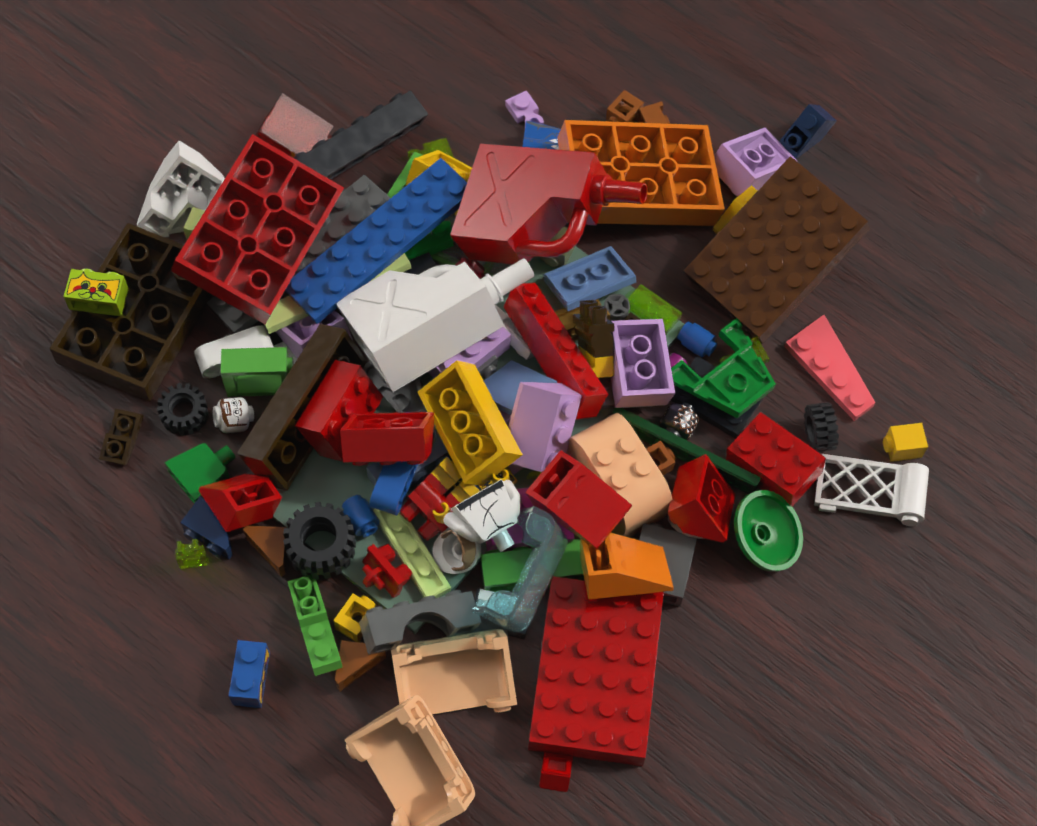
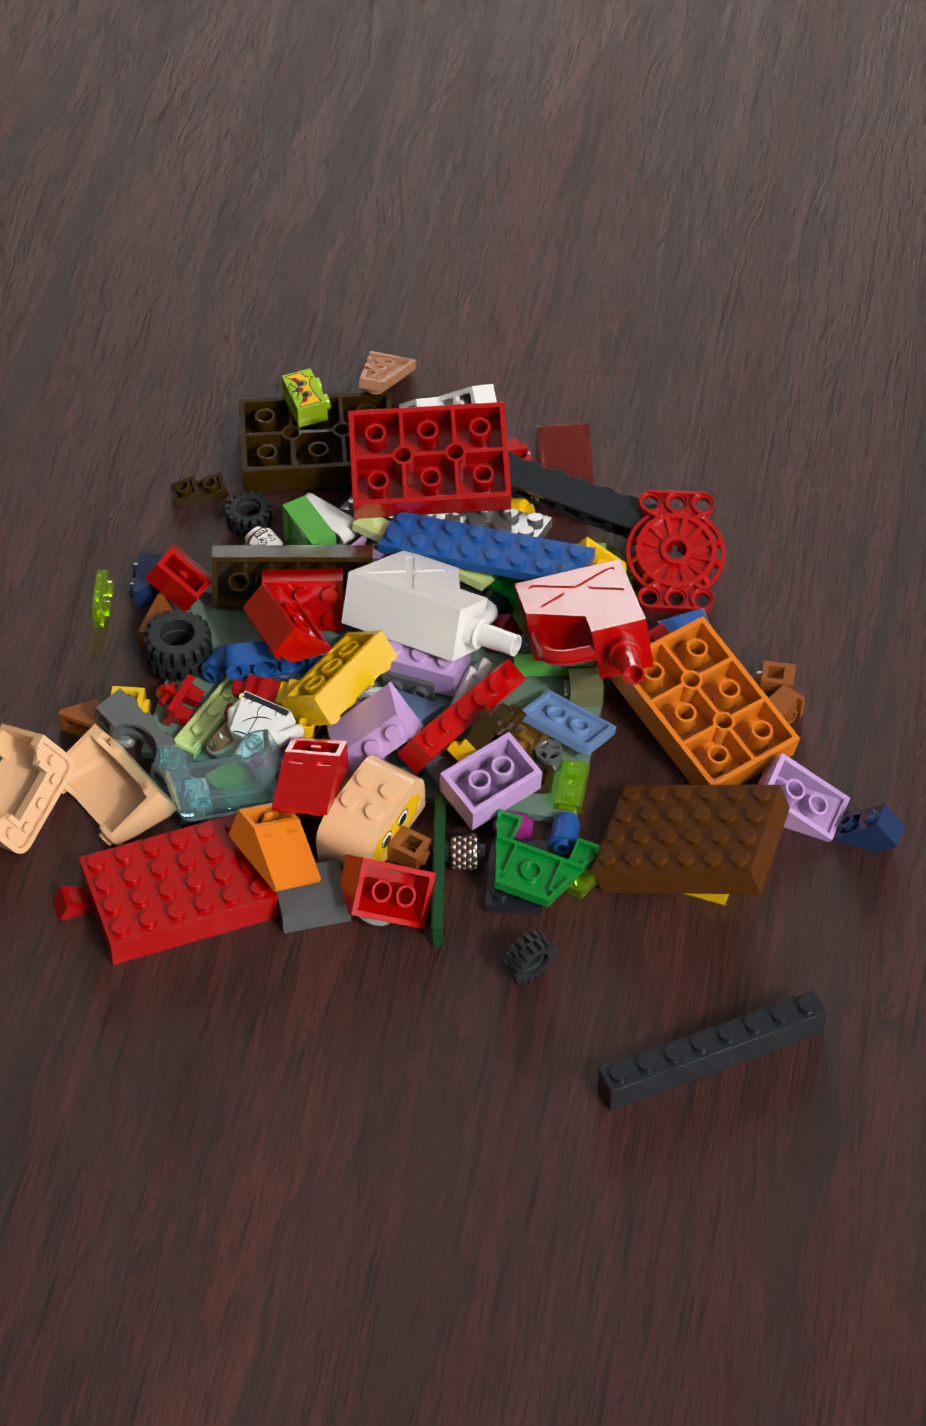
camera: 65 degrees right, 15 degrees down
green torso [165,443,236,504] -> none
clear neon green plate [175,539,208,569] -> none
blue brick [229,640,270,708] -> none
bright green slope [287,574,343,676] -> none
lavender plate [505,90,544,125] -> none
red brick [726,412,826,507] -> none
green dish [734,490,803,572] -> none
coral wing [784,315,876,421] -> none
white piece [814,454,929,526] -> none
yellow brick [883,423,928,461] -> none
none -> clear neon green plate [92,569,114,627]
none -> nougat wing [359,351,417,394]
none -> black brick [598,991,827,1112]
none -> red piece [626,490,726,614]

